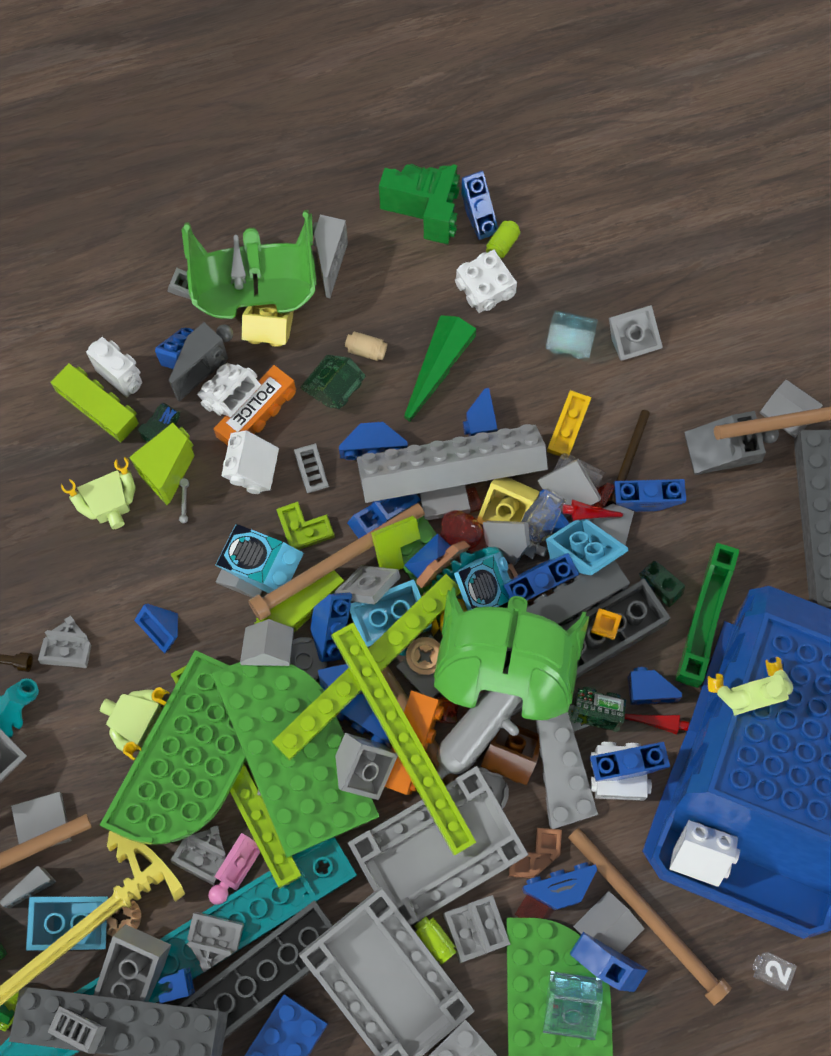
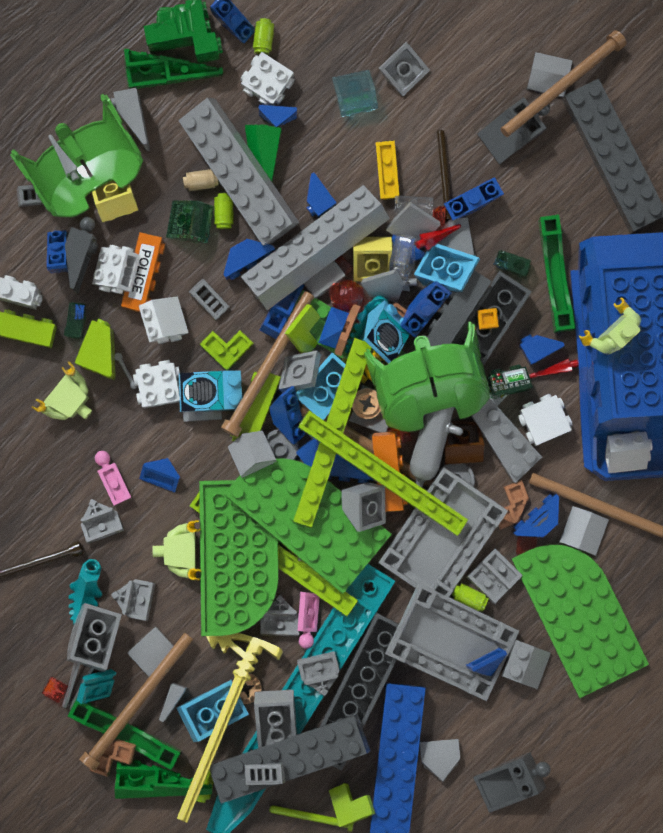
camera: 25 degrees left, 15 degrees up
blue hinge [158,967,195,1003] -> none
clear light blue slope [543,971,603,1040] -> none
blue slope [570,932,648,992] -> none
blue slope [590,742,670,782] -> none
none -> bright pink plate [95,451,132,506]
none -> light grey slope [111,579,155,621]
none -> green wedge [124,49,223,89]
none -> white brick [133,360,180,408]
none -> light grey brick [178,98,299,245]
none -> lime head [214,193,233,229]
none -> blue slope [259,105,297,127]
none -> blue slope [466,648,507,676]

